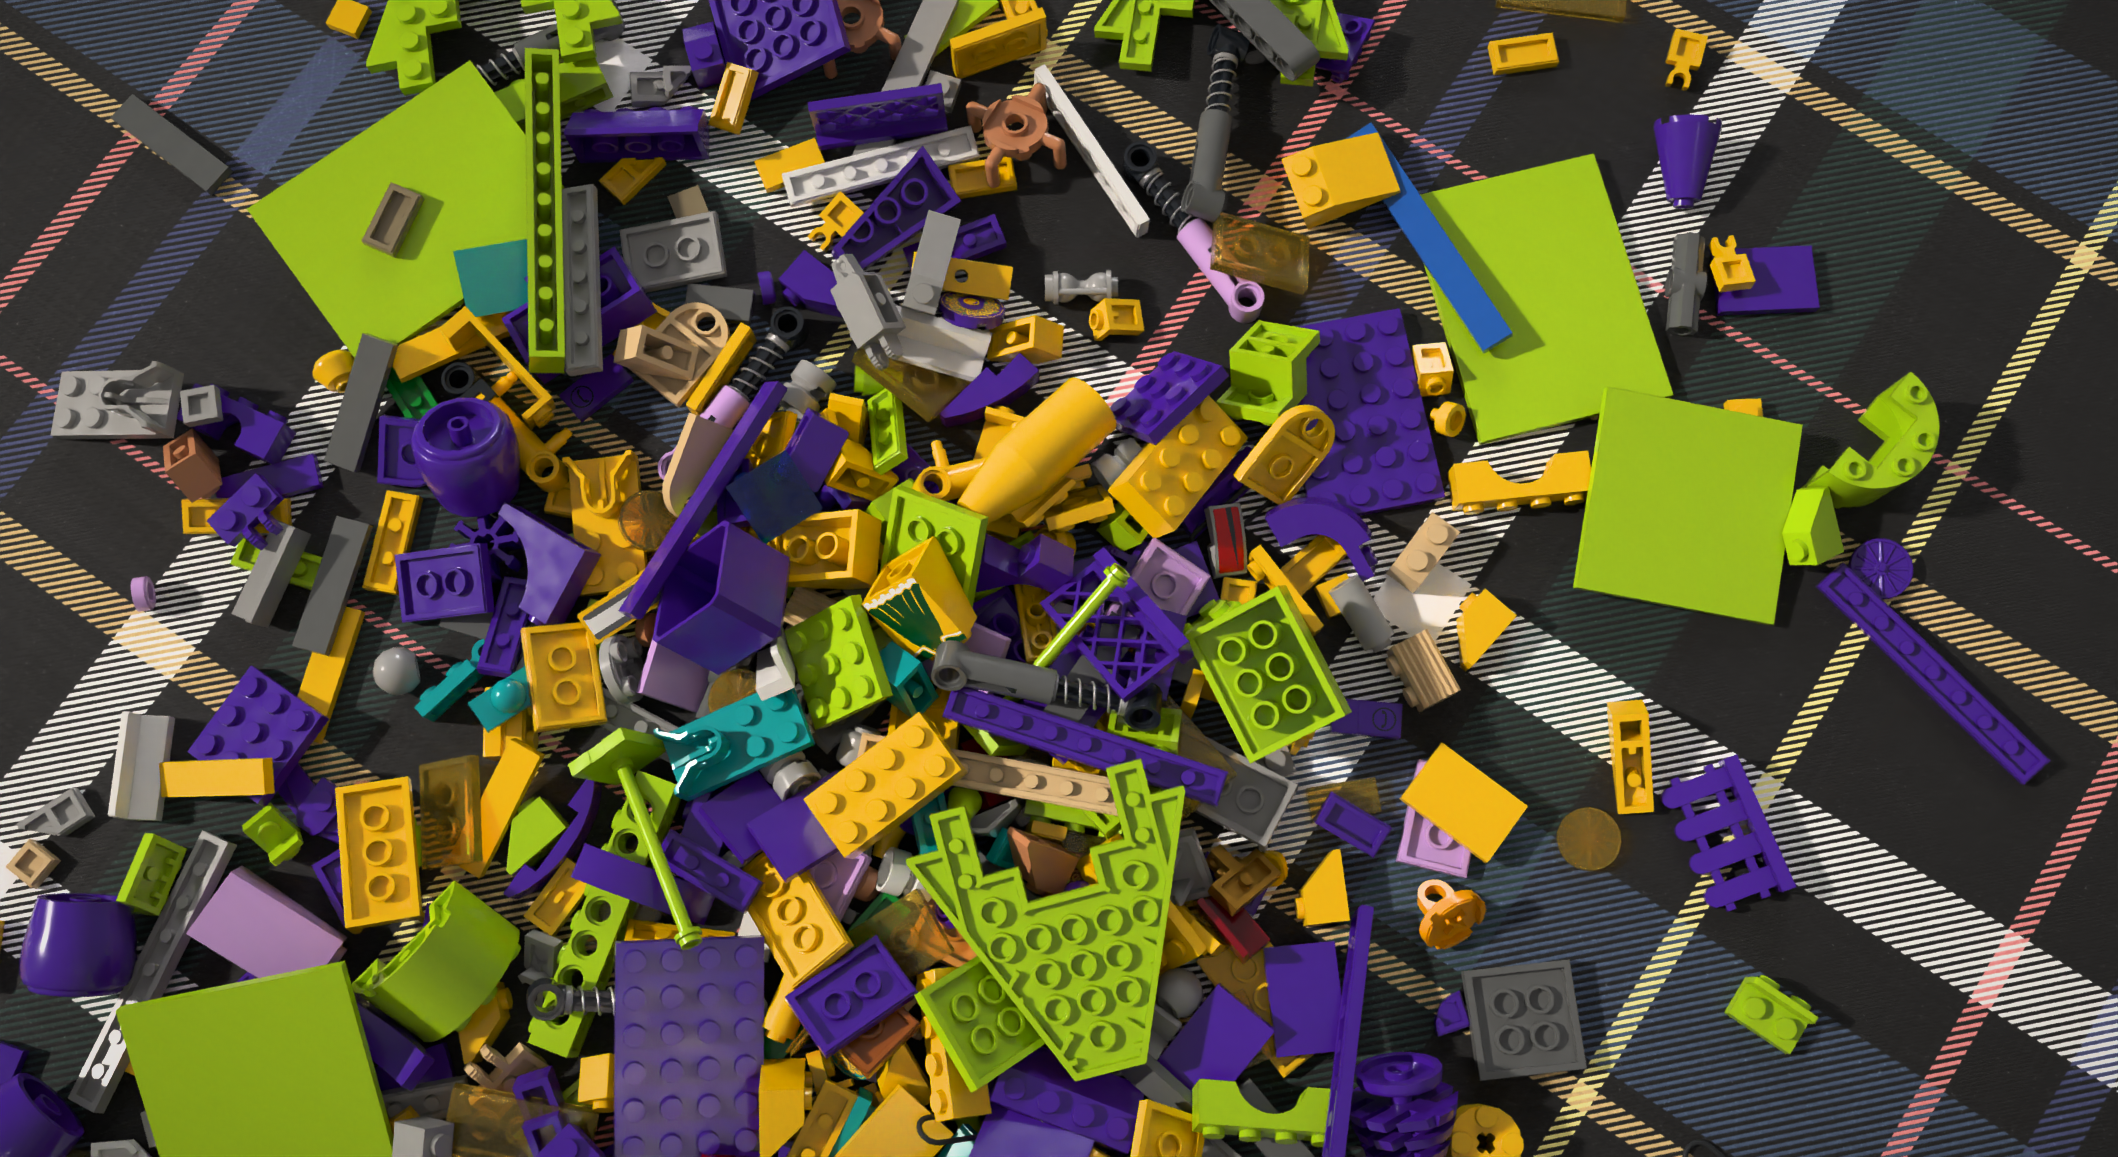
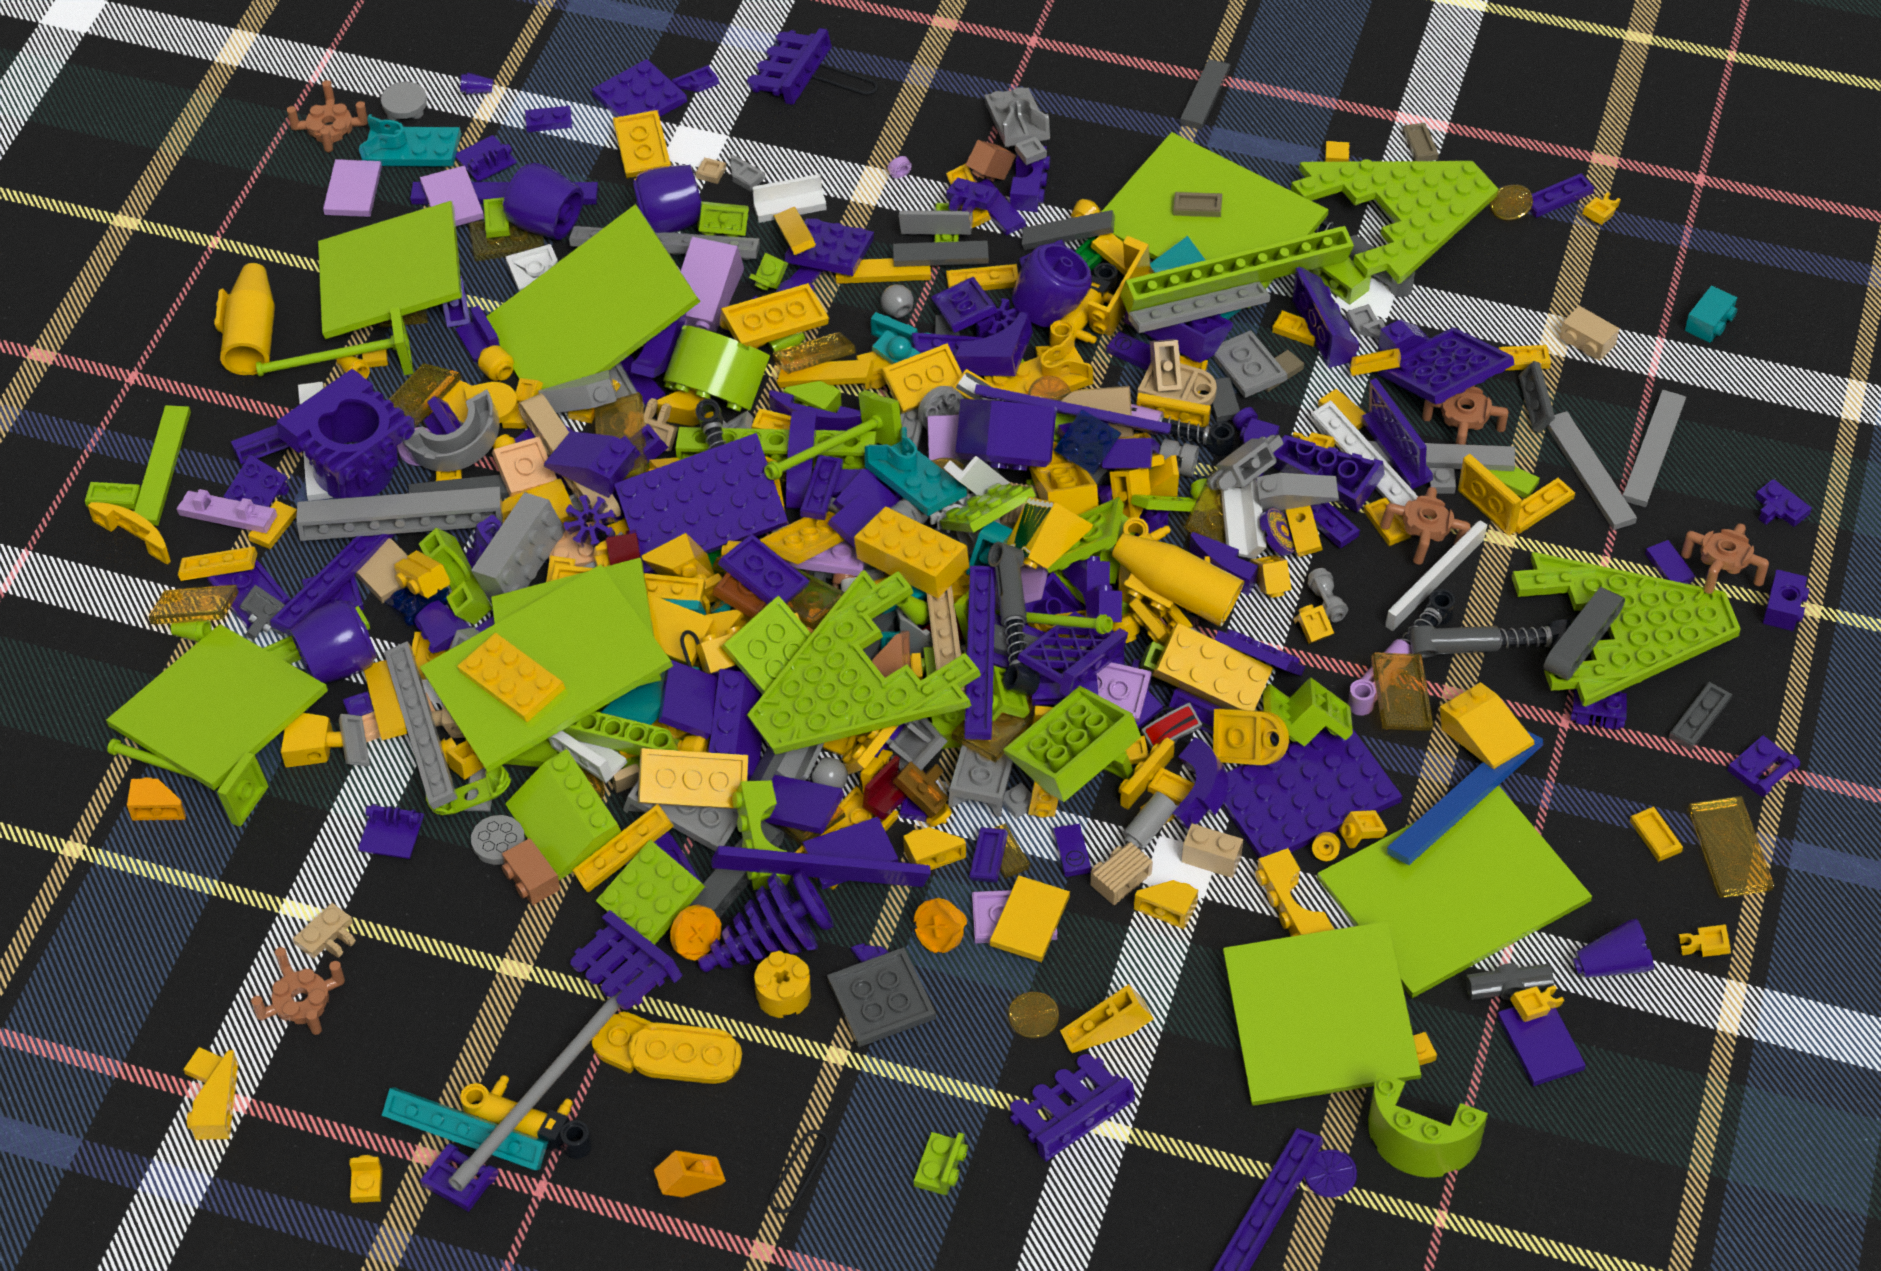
camera: 75 degrees right, 25 degrees down
lime slope [1782,487,1844,565] -> none

